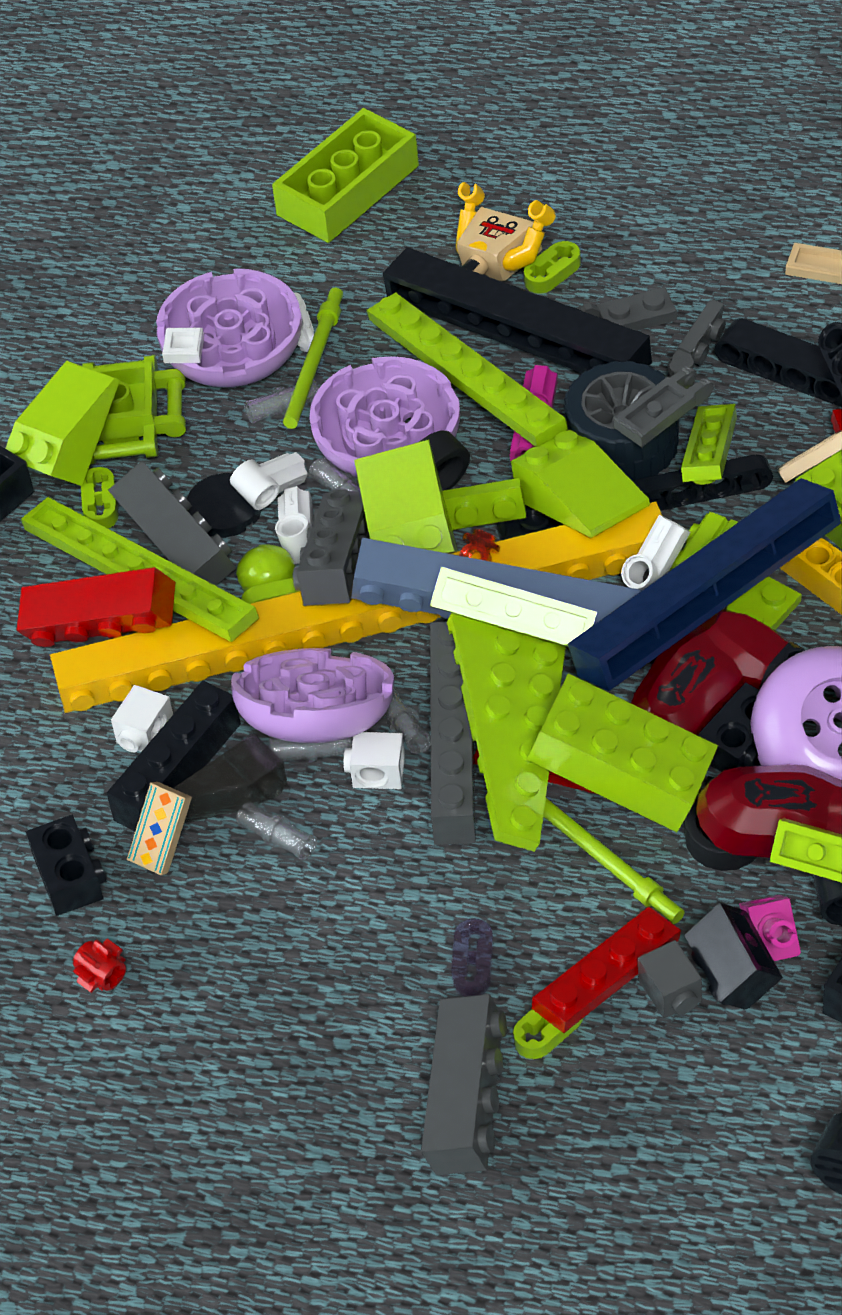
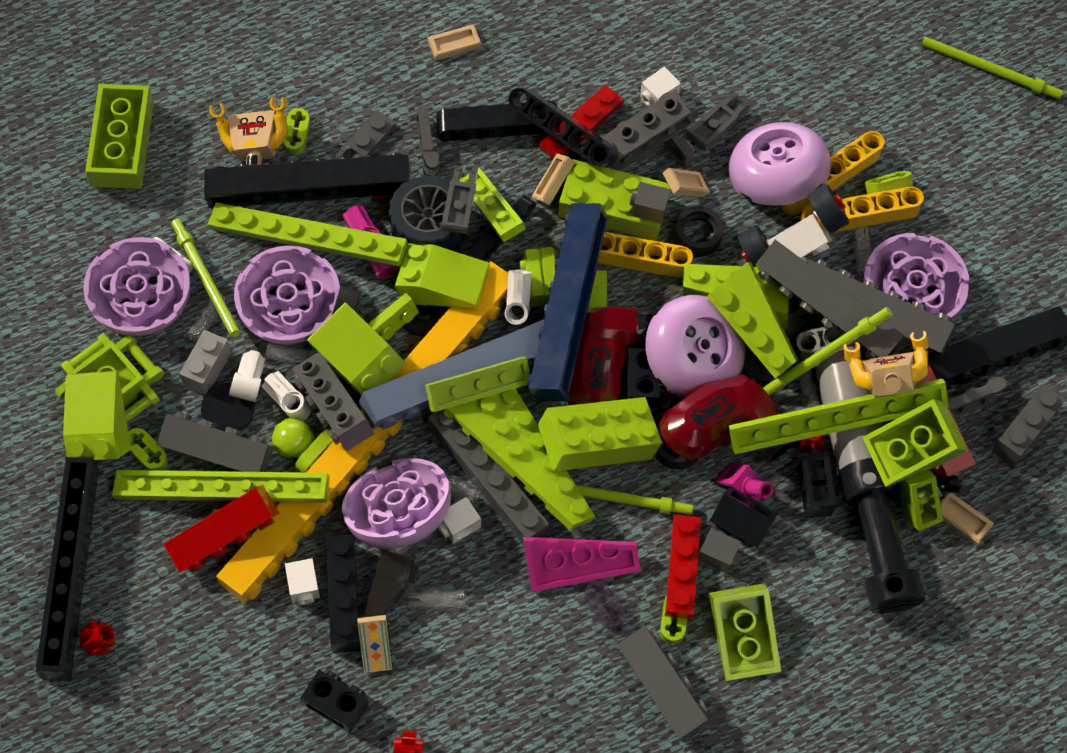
camera: 45 degrees left, 15 degrees up
white tile [162,328,204,363] -> none
clear red plate [459,529,501,562] -> none
none -> light grey brick [179,330,231,395]
none -> dark pink wing [523,537,641,592]
none -> lime slope [709,584,781,681]

